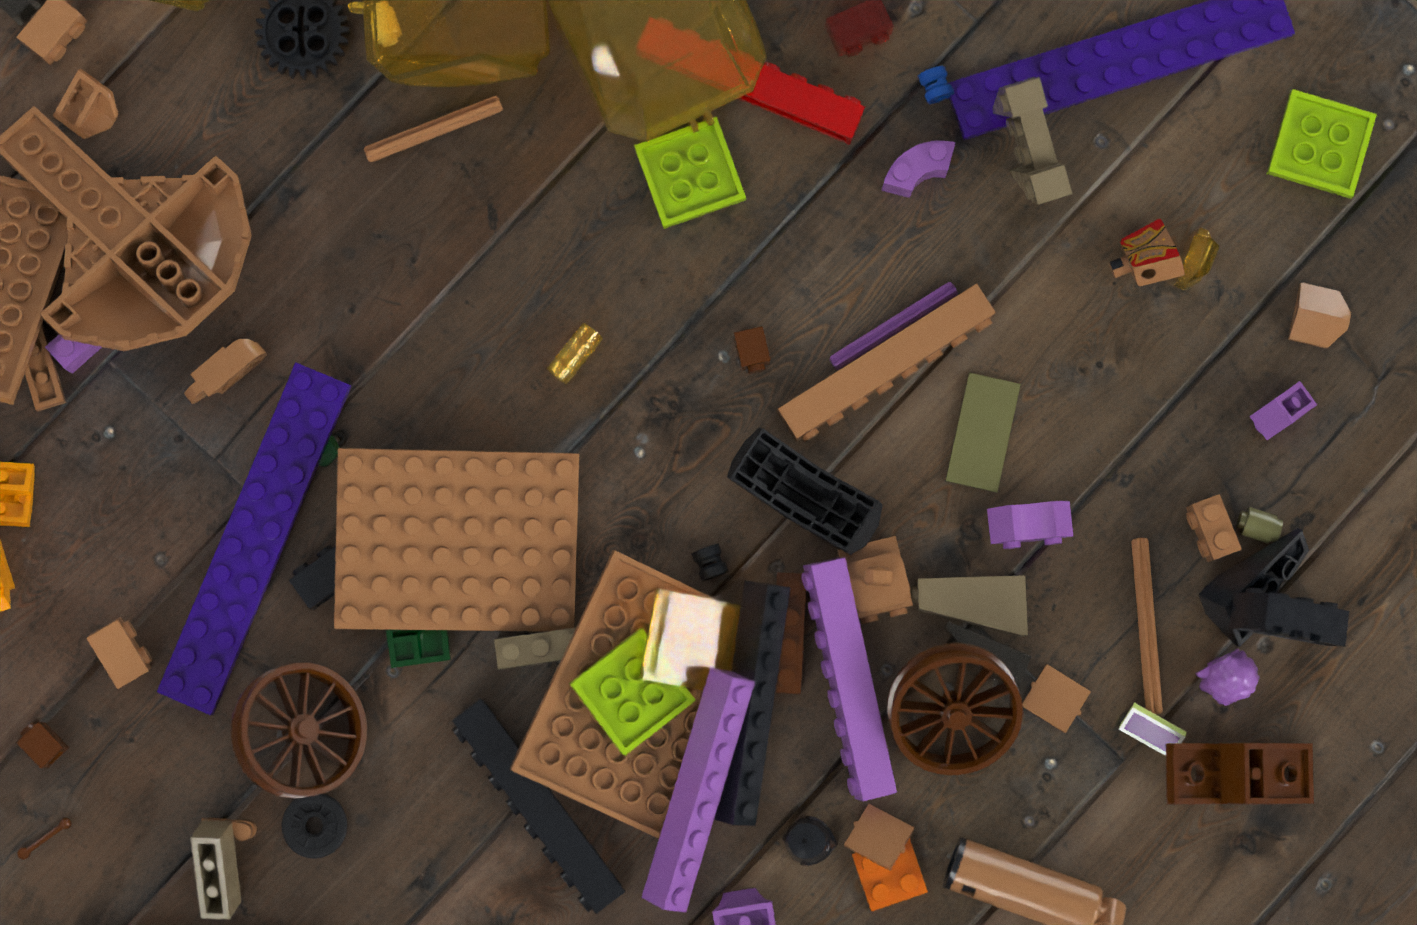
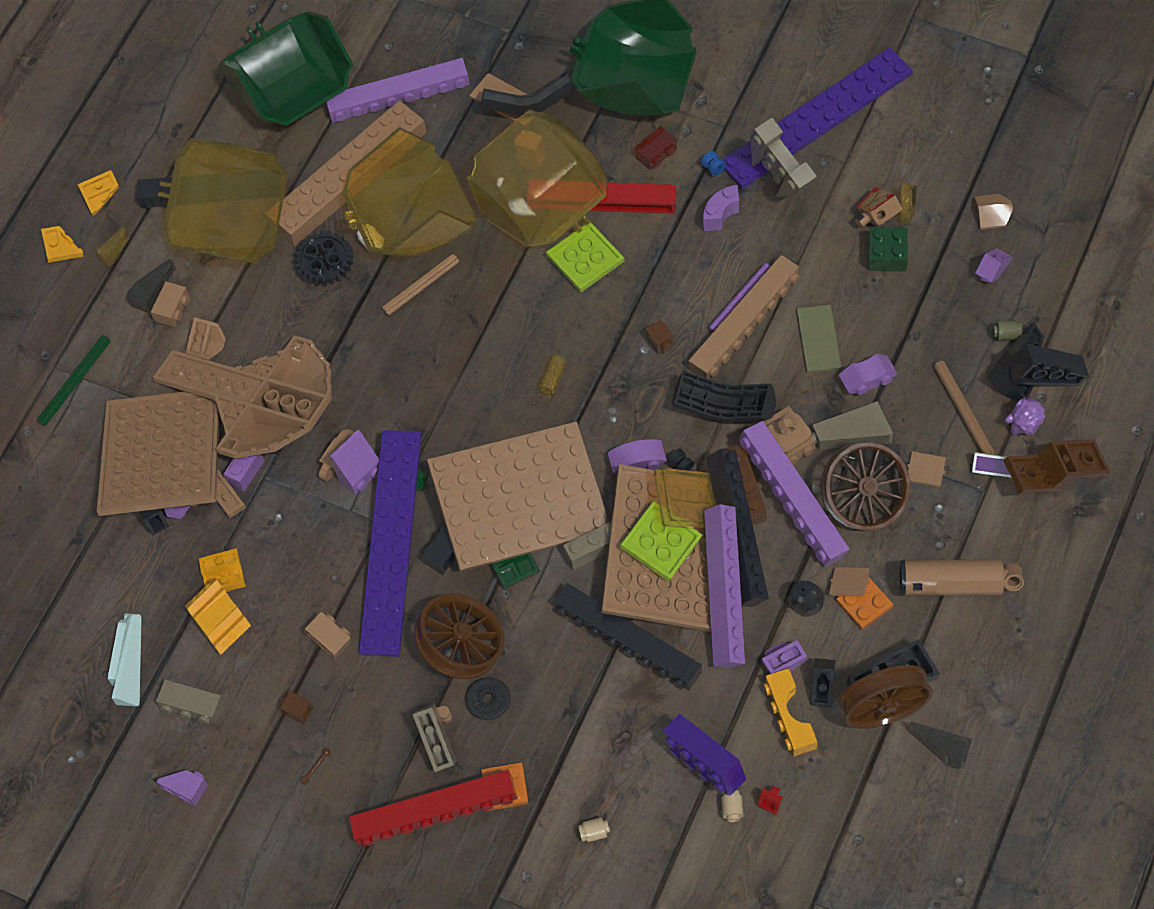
camera: 10 degrees left, 20 degrees down
medium nougat brick [1186,494,1242,562] -> none
lime plate [1267,89,1377,199] -> none
none -> medium lavender slope [330,430,379,495]
none -> medium lavender brick [608,439,666,474]
none -> dark green brick [868,227,908,272]

